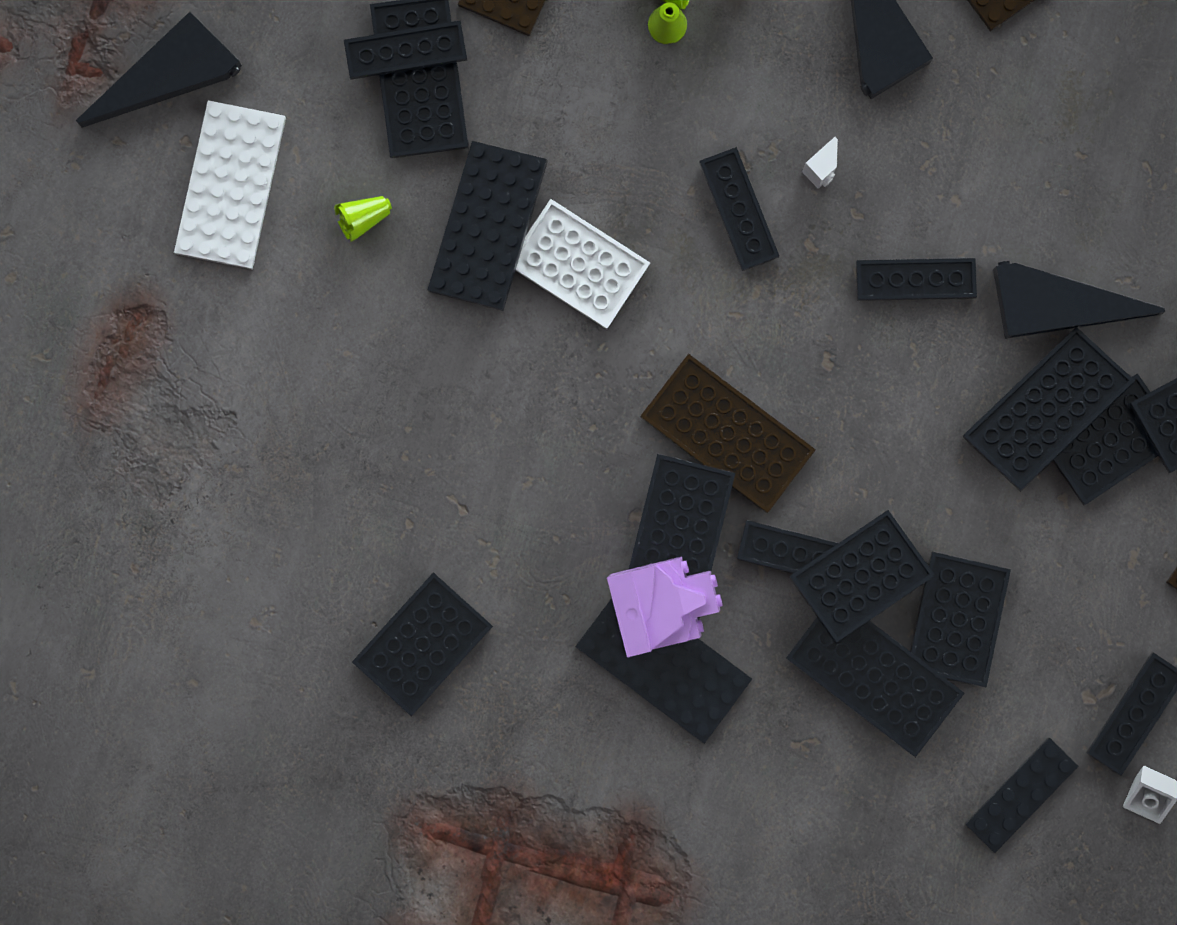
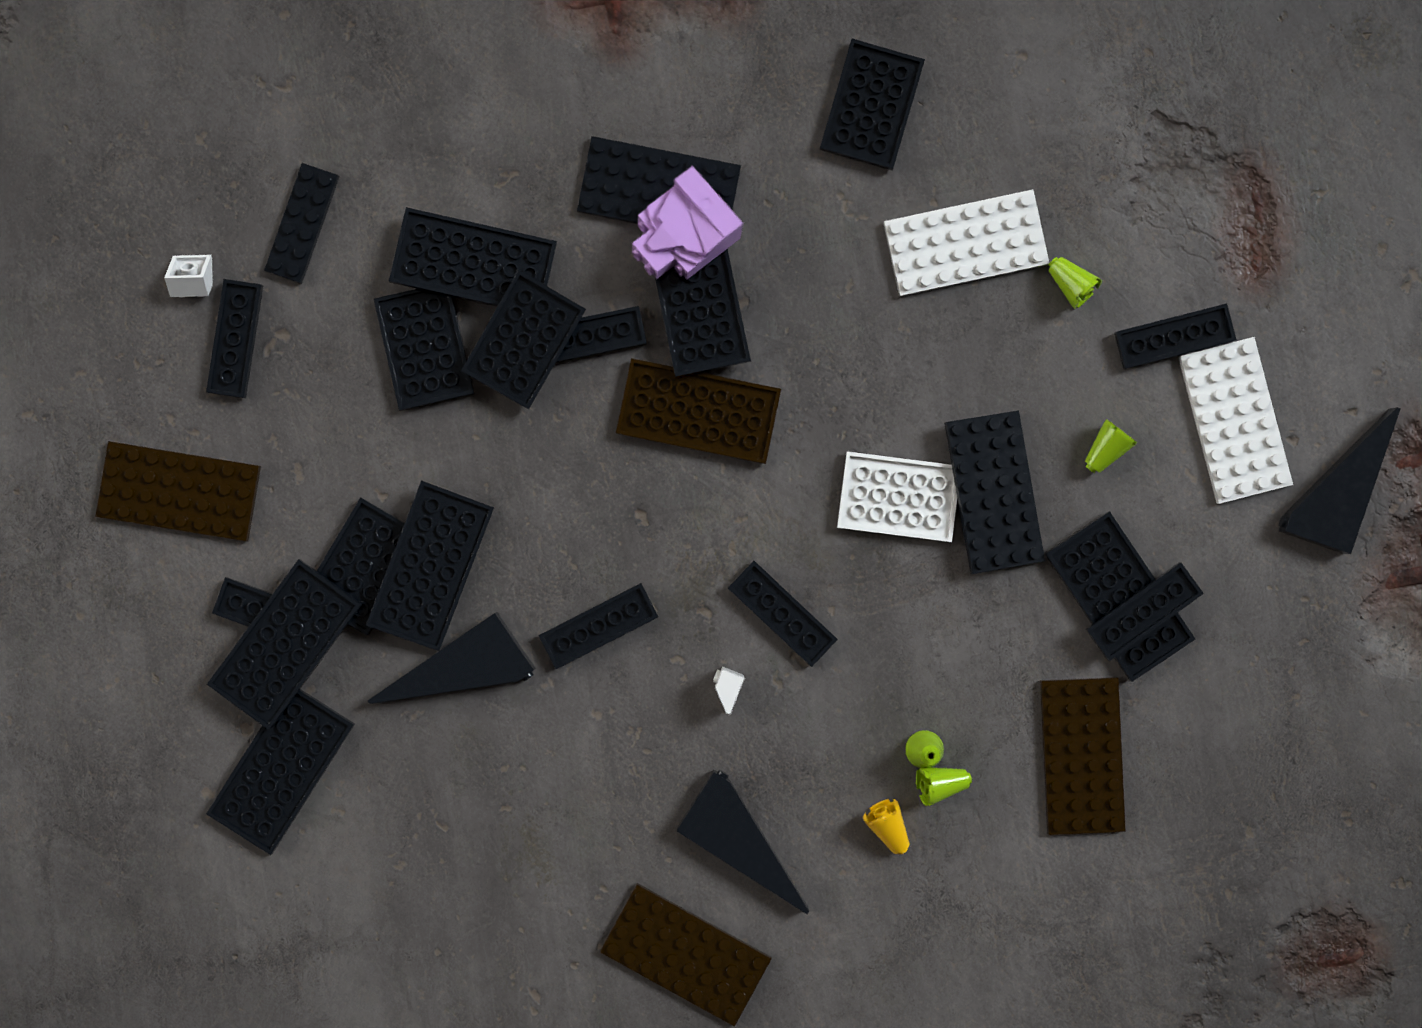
camera: 160 degrees right, 5 degrees up
none -> white plate [883,189,1049,297]
none -> lime cone [1048,257,1102,309]
none -> black plate [1114,303,1237,369]

